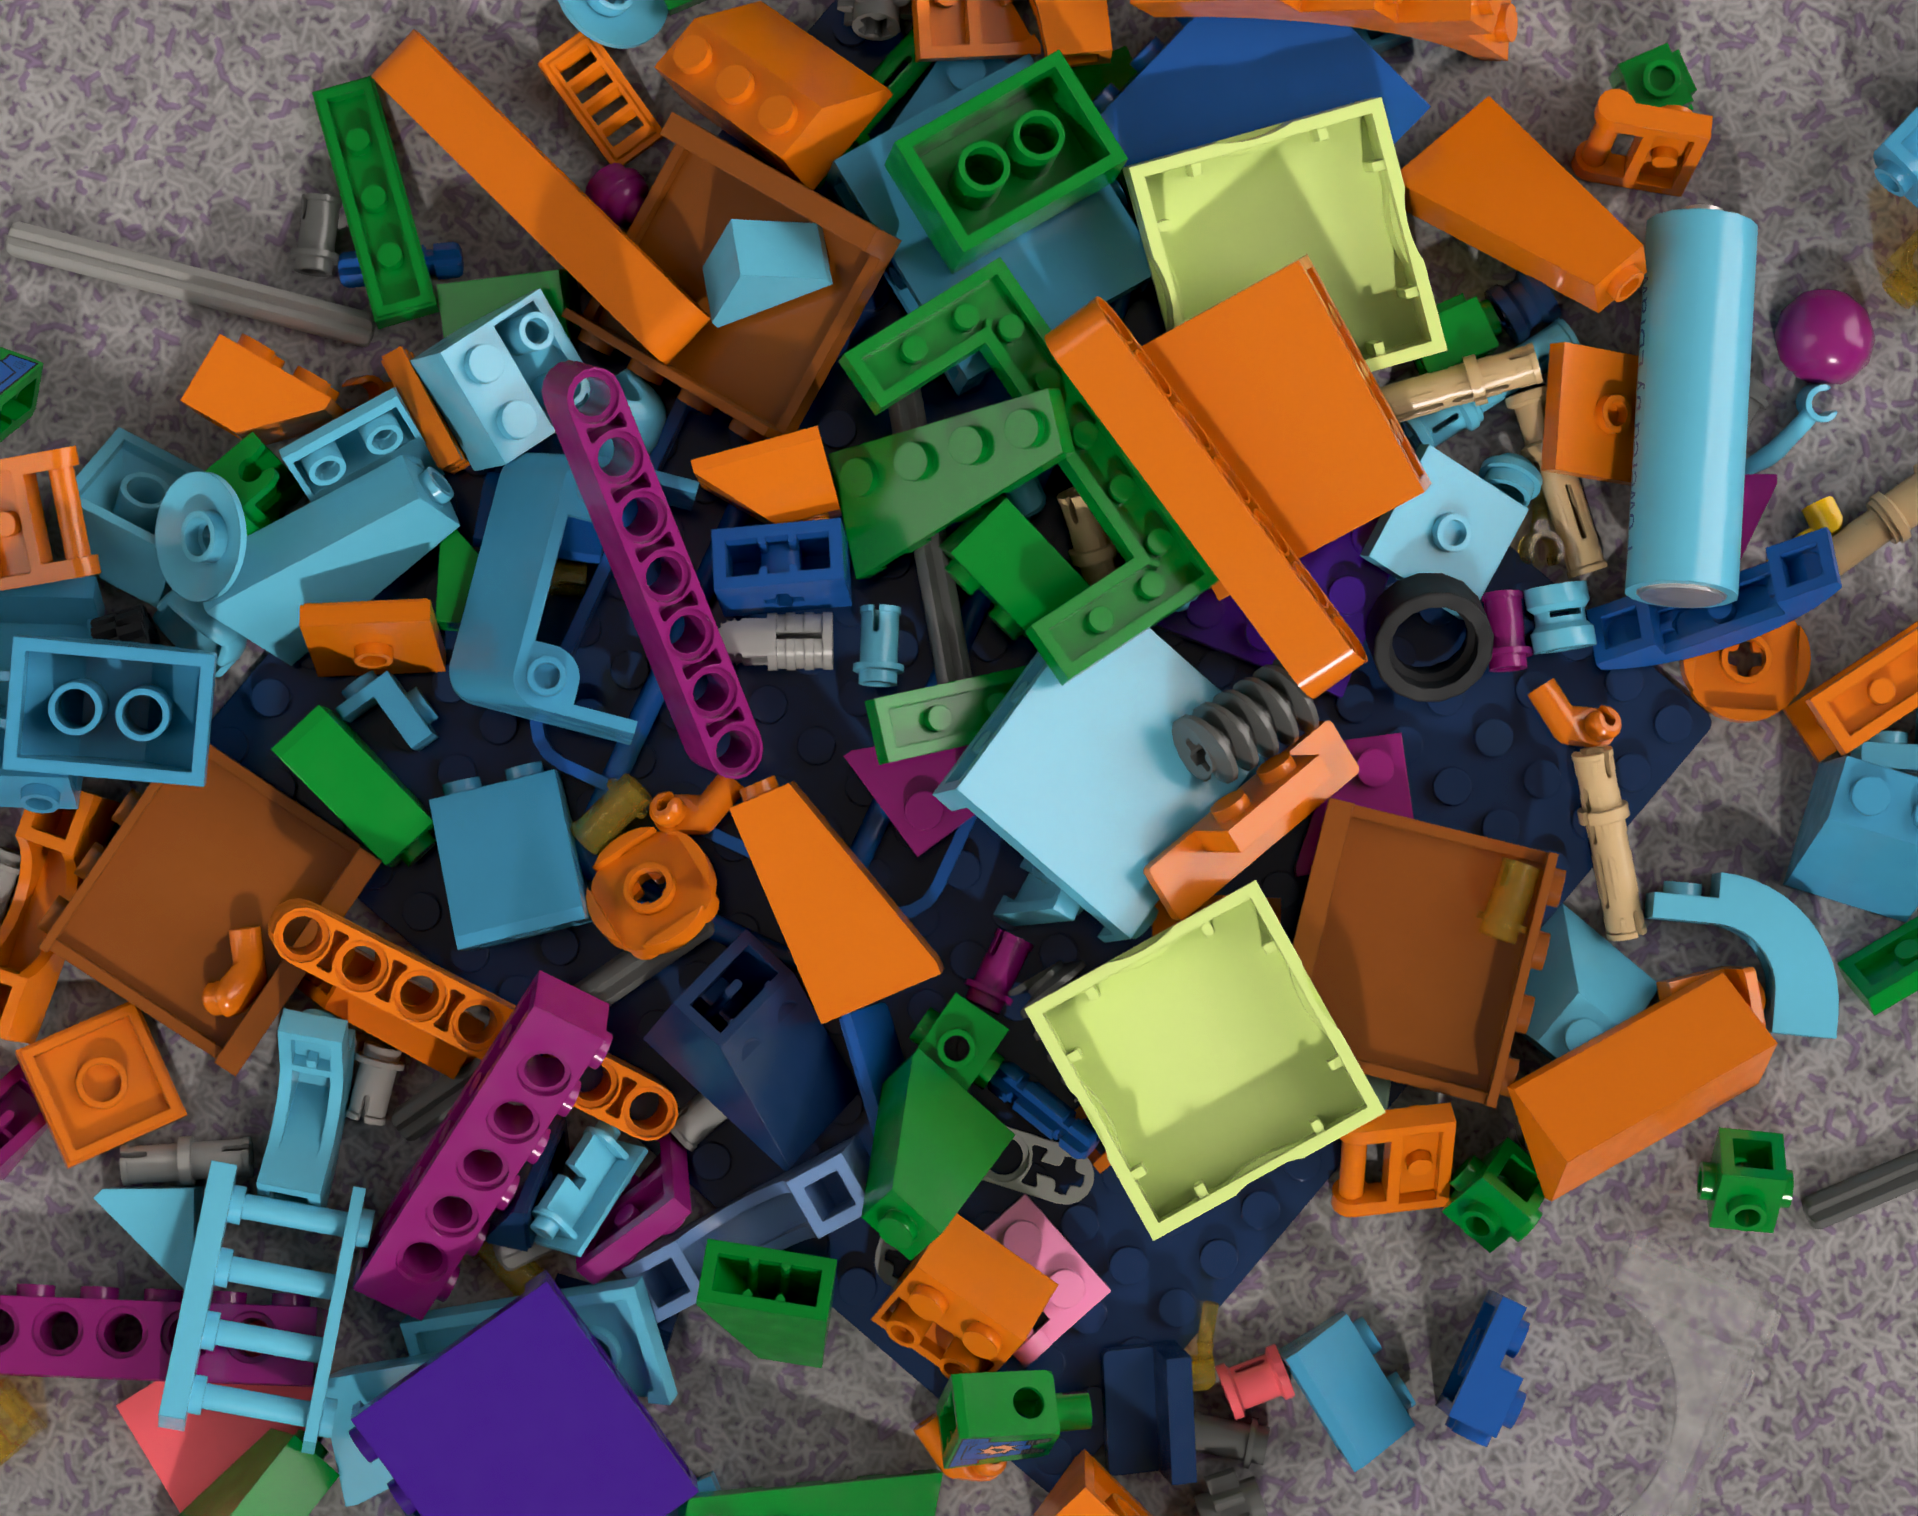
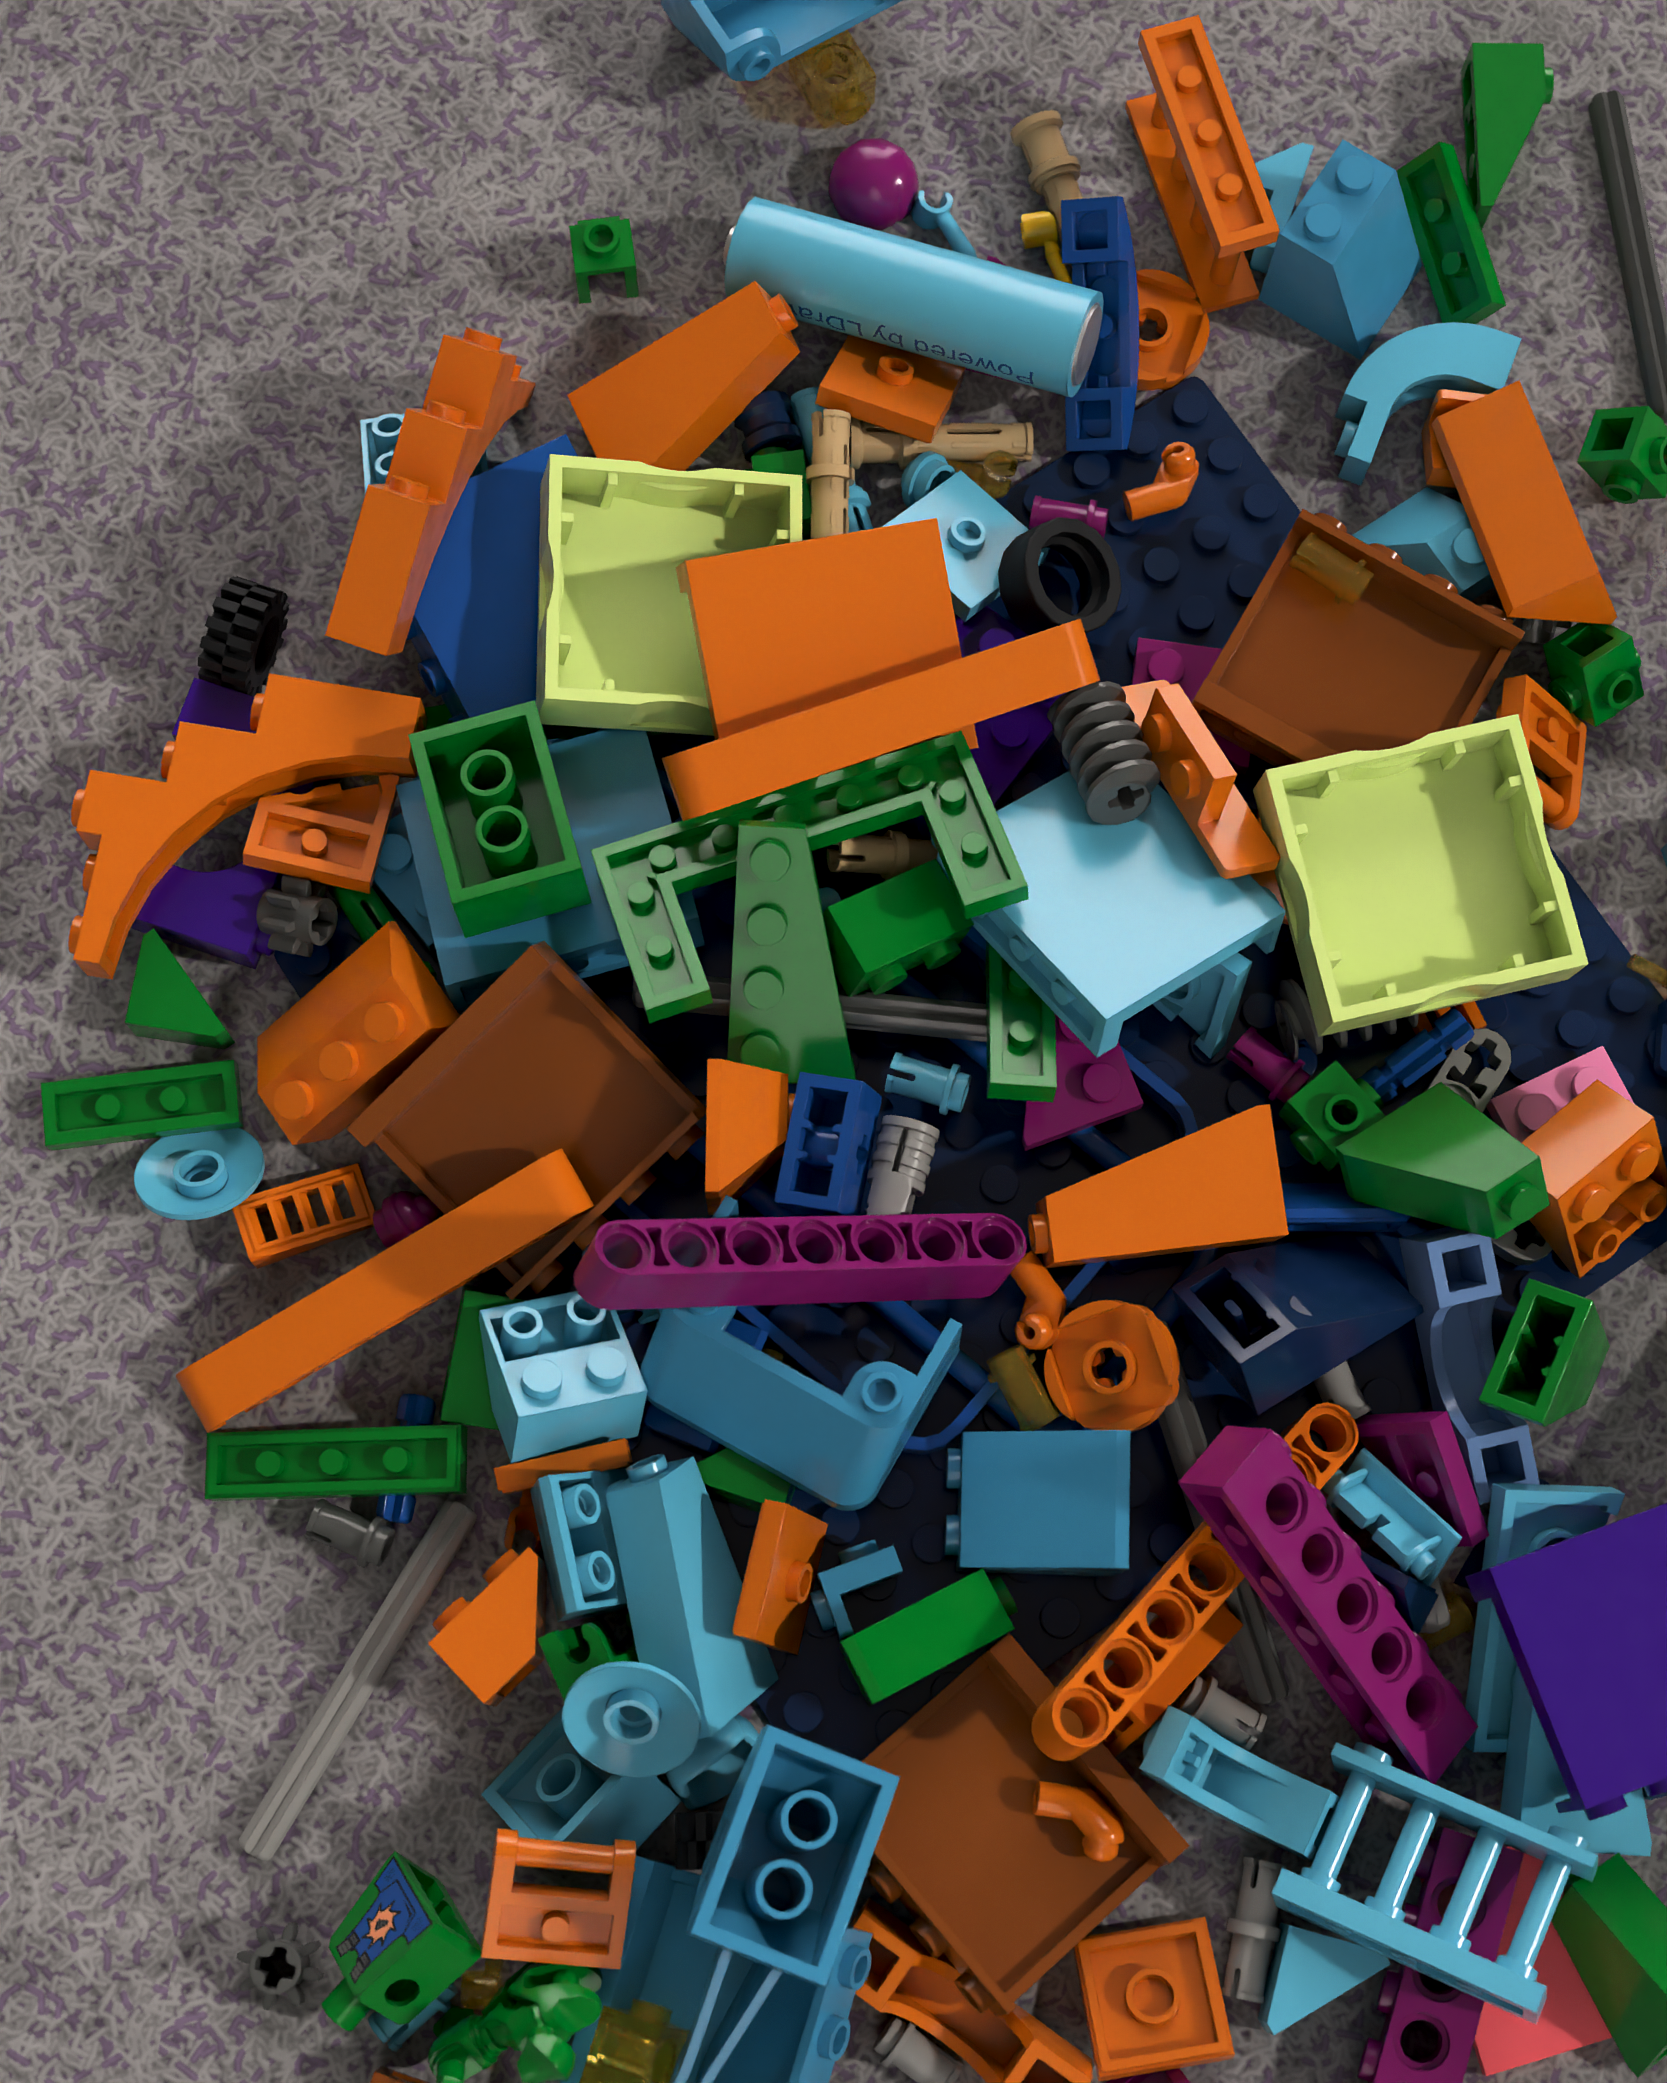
camera: 80 degrees left, 10 degrees down
medium azure slope [702,219,833,328] -> none
medium azure wheel [1523,580,1597,655] -> none
orange plate [1571,89,1713,197] -> none
tan pin [1571,745,1647,941] -> none

